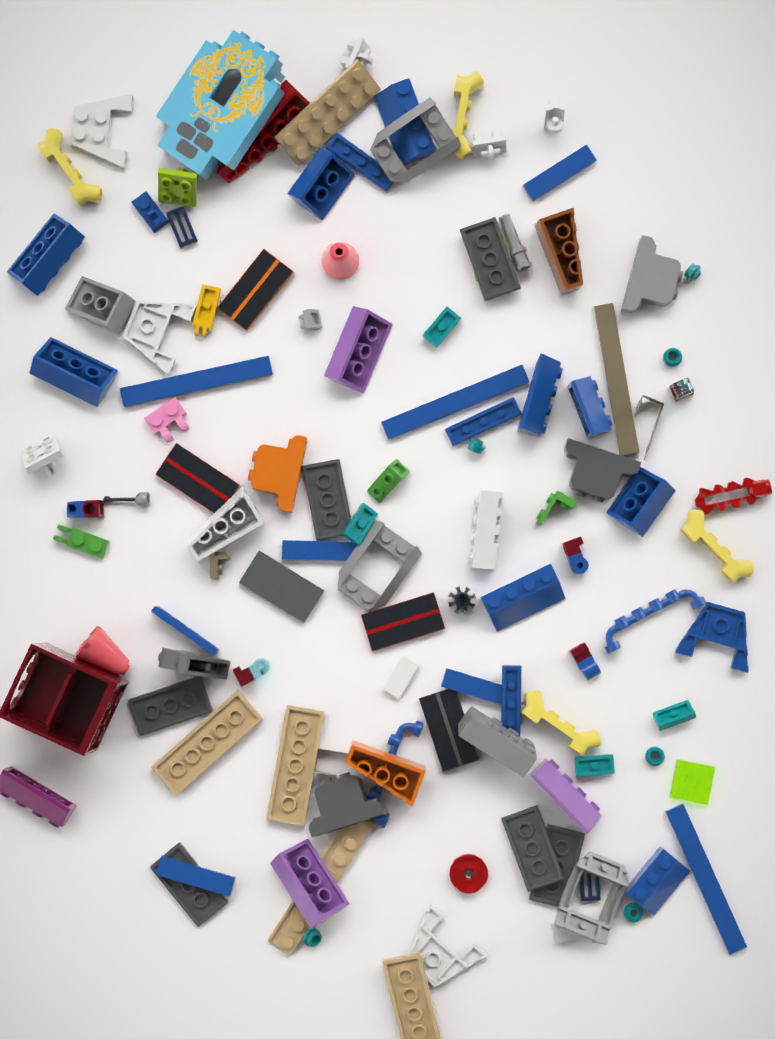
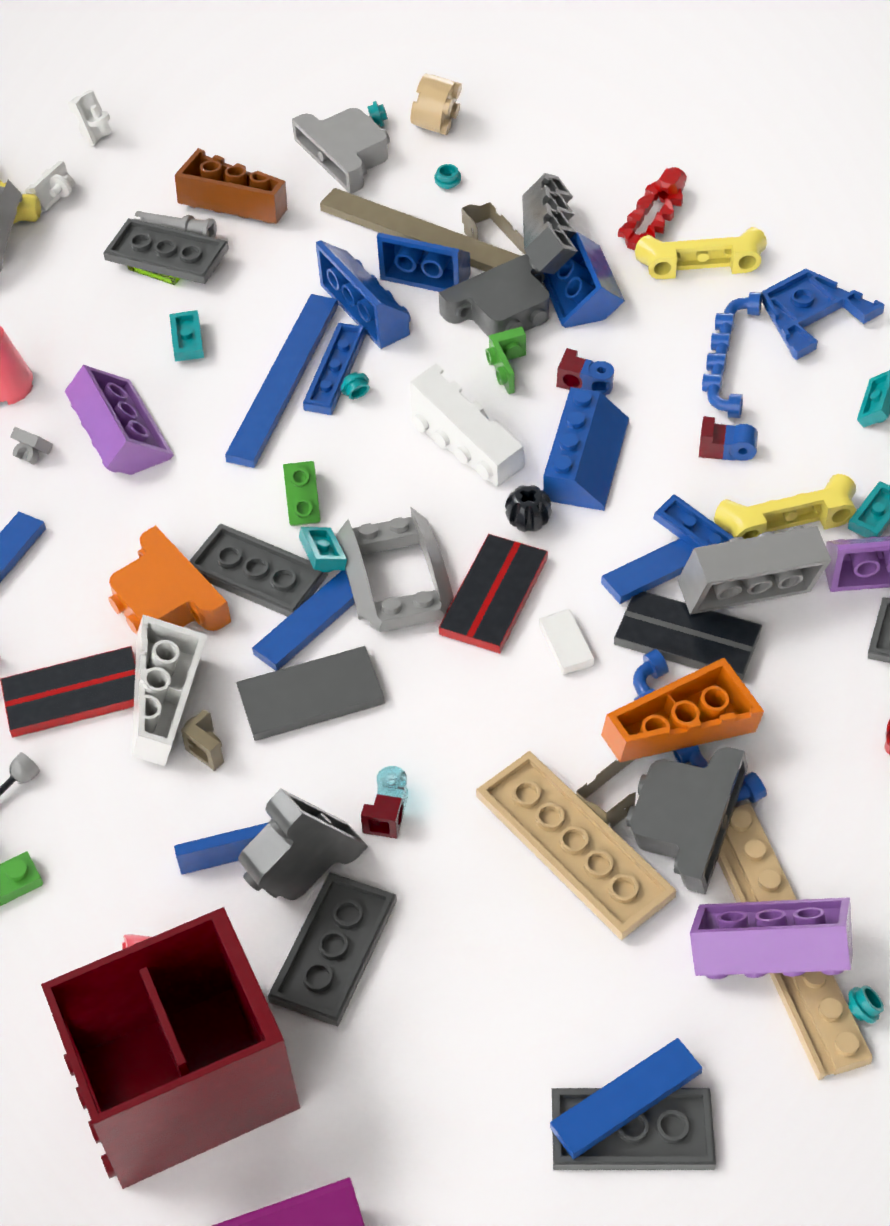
camera: 50 degrees left, 35 degrees down
tan plate [151,690,263,796] -> none
blue tile [523,144,597,201] -> none
clear light blue leg [669,377,695,402] -> none
none -> tan brick [410,73,462,135]
none -> dark grey brick [522,173,577,274]

